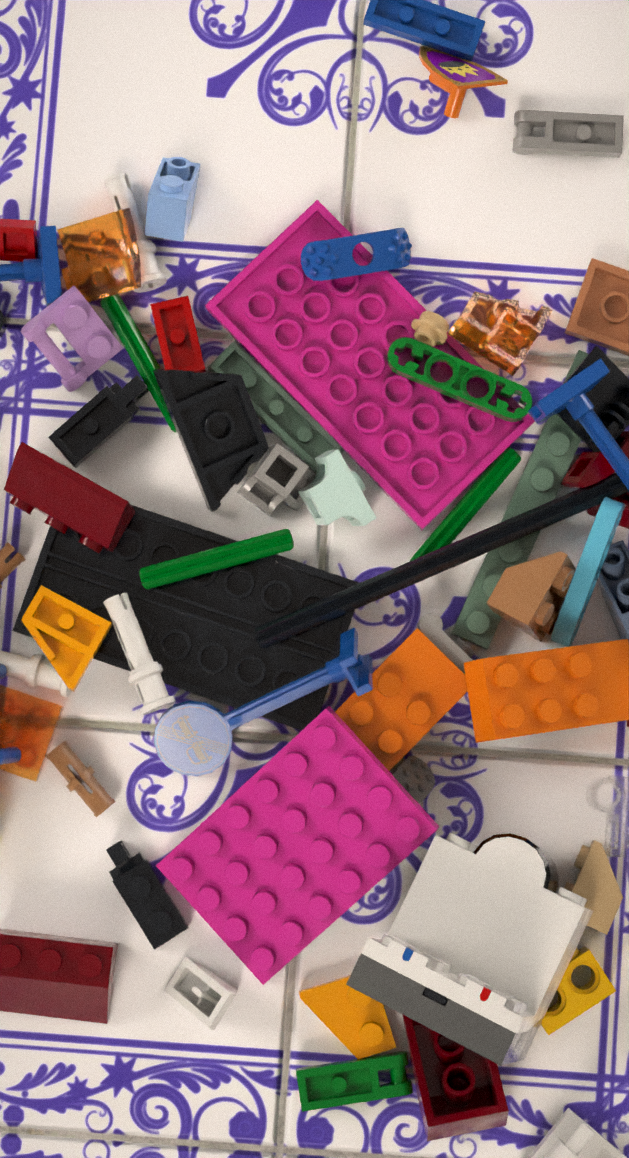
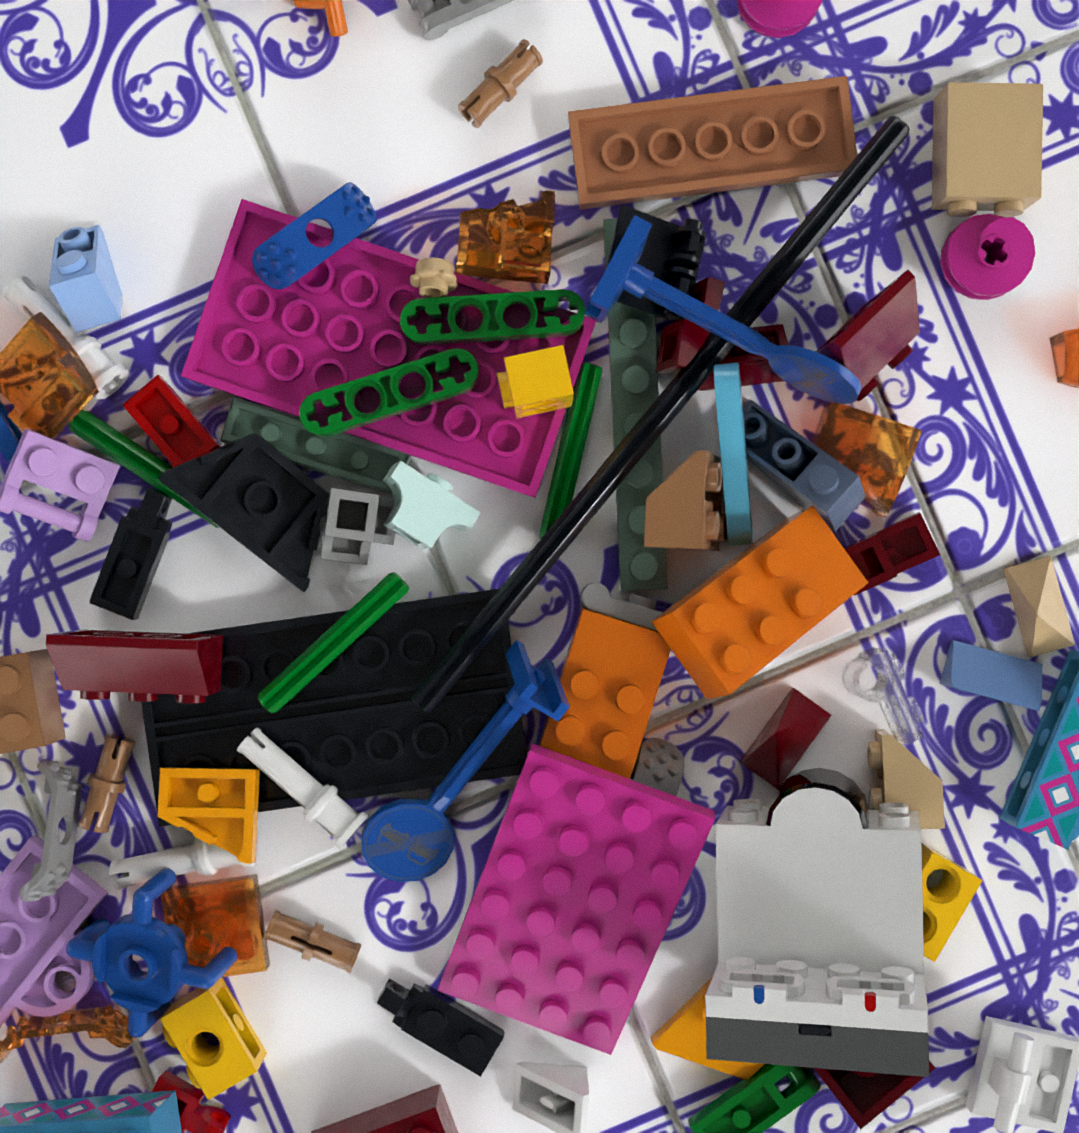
camera: 30 degrees left, 5 degrees up
none -> green beam [299,348,479,437]
none -> medium nougat pin [457,39,543,129]
none -> yellow brick [497,345,574,419]
none -> dark red slope [739,687,832,790]

